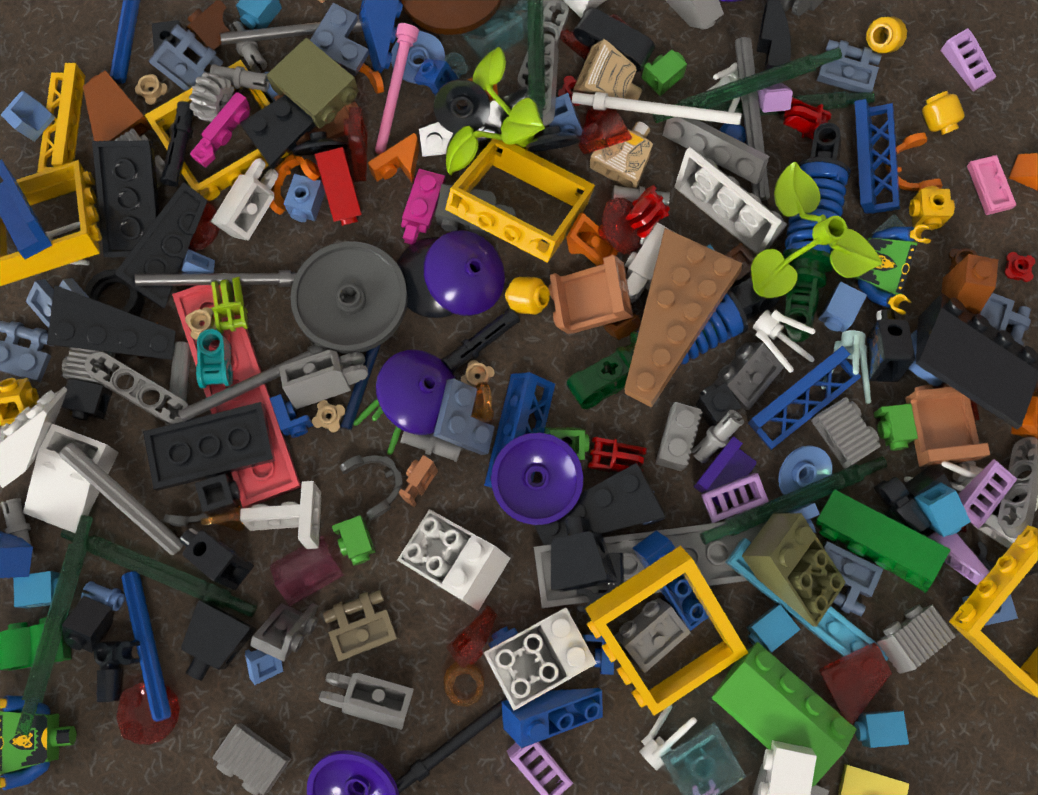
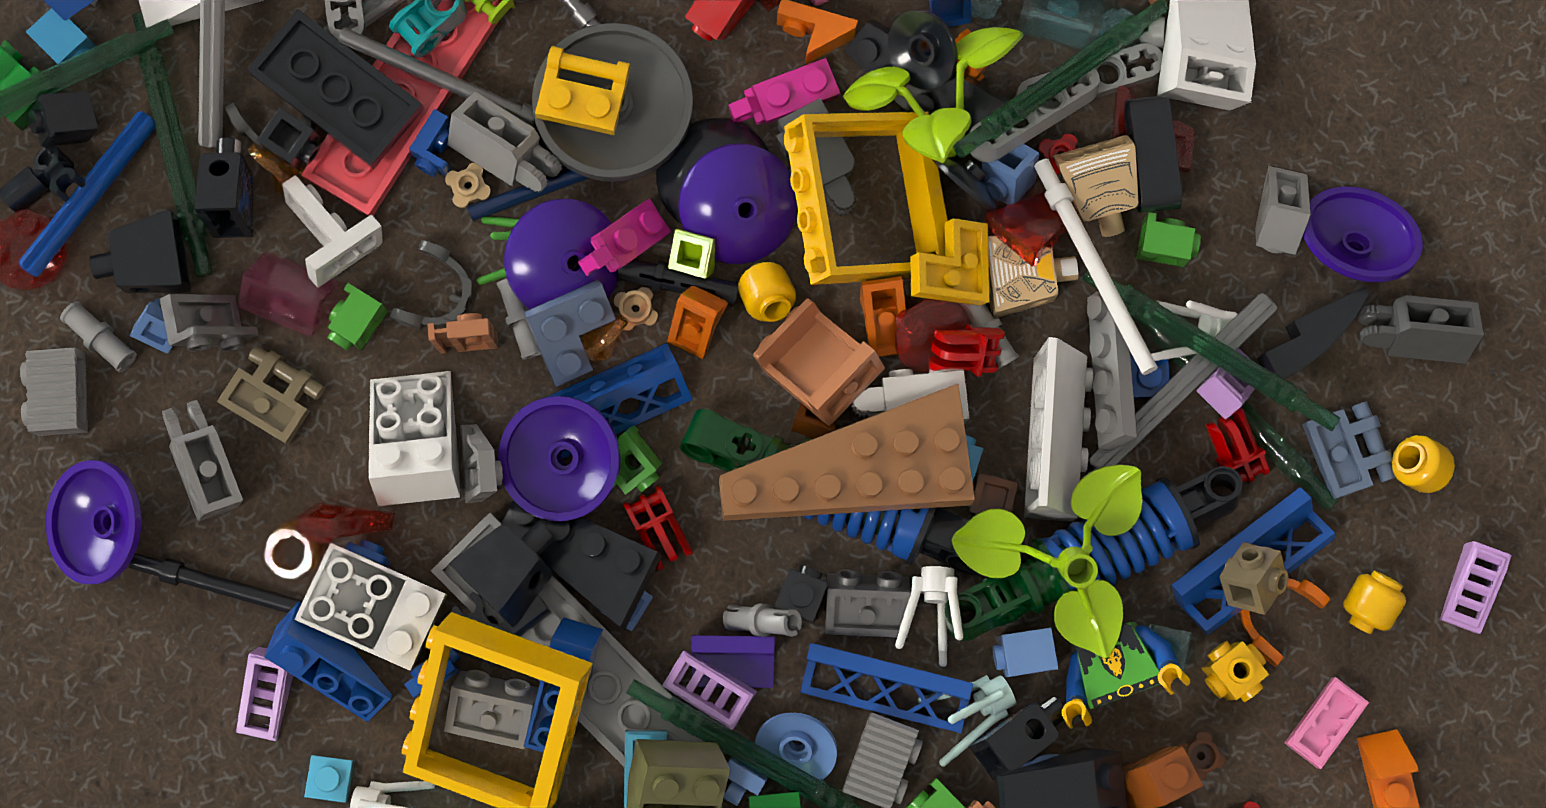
camera: 50 degrees right, 5 degrees up
medium blue pin [81,581,125,611] -> none
light grey brick [655,402,702,471] -> none
none -> light grey pin [60,301,137,372]
none -> medium azure plate [304,755,354,803]
none -> light grey wing [460,424,503,503]
none -> yellow plate [535,46,631,135]
none -> dark pink hinge [578,198,671,276]
none -> orange slope [667,286,728,359]
none -> slope [668,229,715,278]
none -> yellow plate [910,218,989,306]
none -> dark tan brick [1219,542,1288,615]

